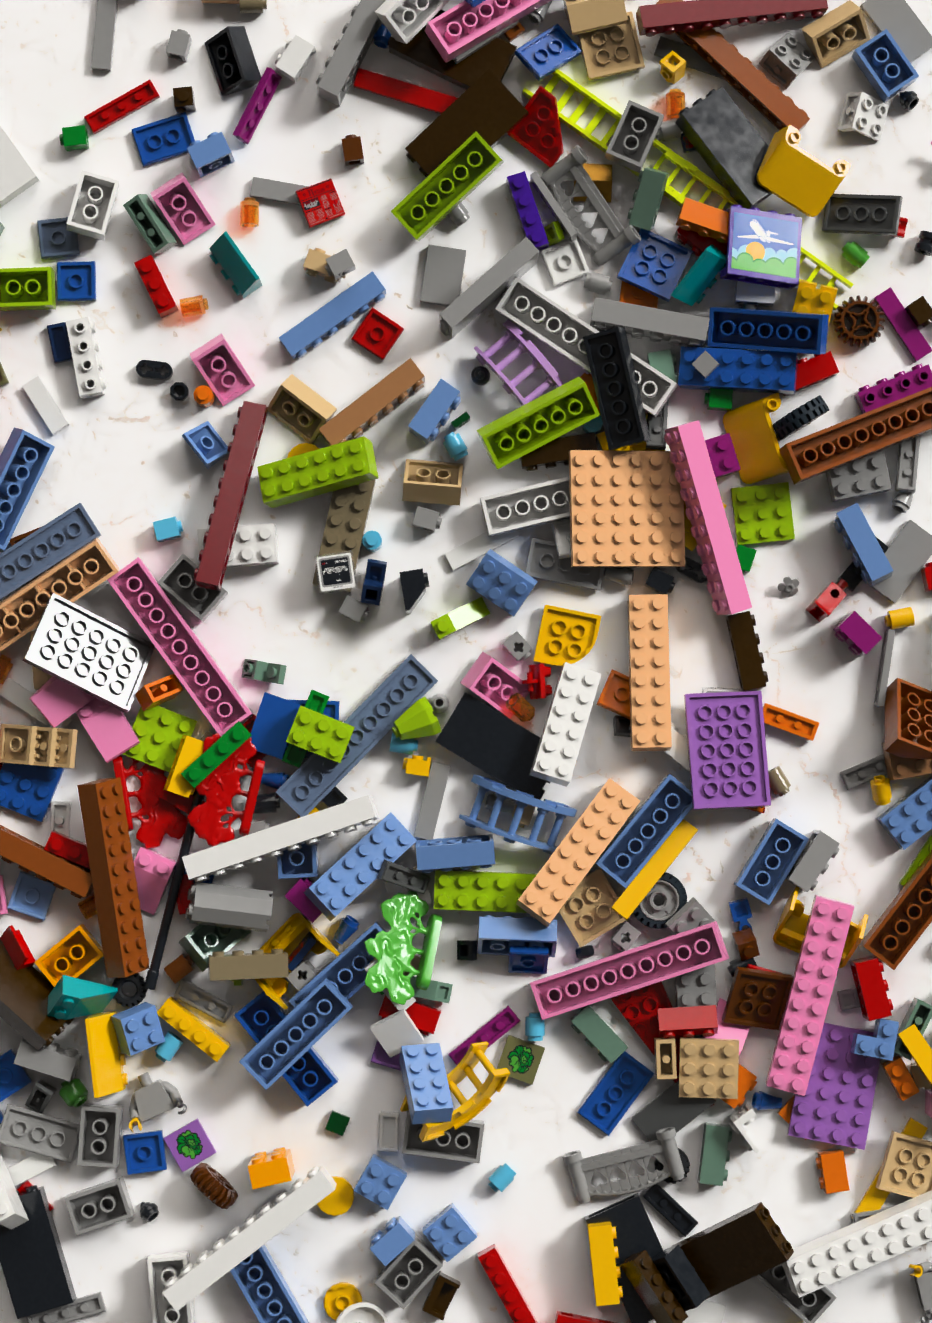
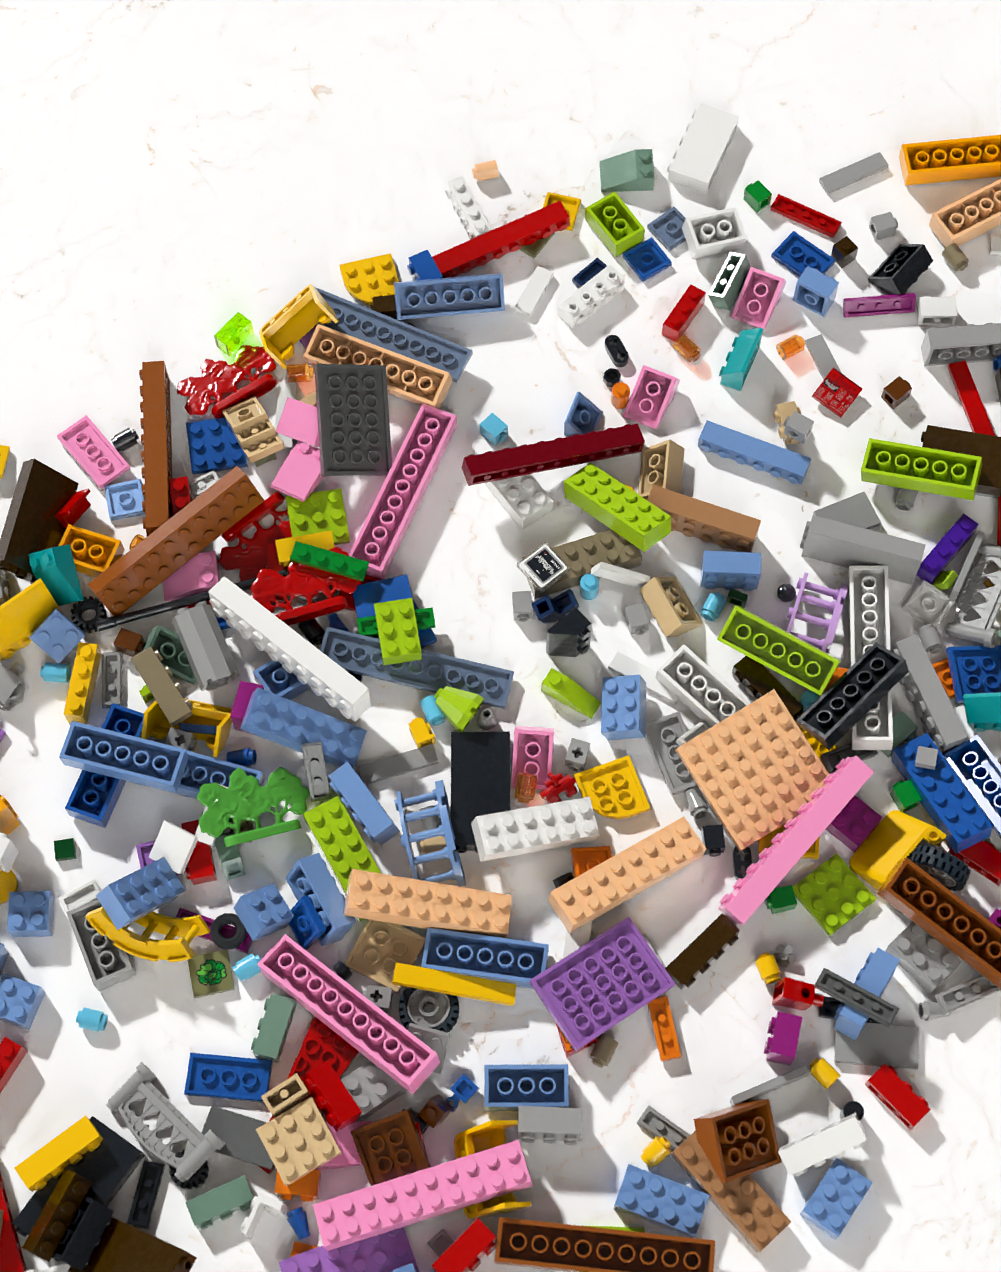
camera: 65 degrees right, 20 degrees down
orange brick [135,673,184,711] -> none
light grey brick [158,554,228,622] -> none
sand green slope [241,659,287,684] -> none
red tile [351,307,404,361] -> none
black brick [457,940,477,961] -> none
none -> black tyre [210,913,247,950]
none -> medium blue brick [233,883,294,941]
none -> white tile [591,562,650,589]
none -> yellow brick [755,952,781,985]
none -> dark grey tile [814,968,900,1028]

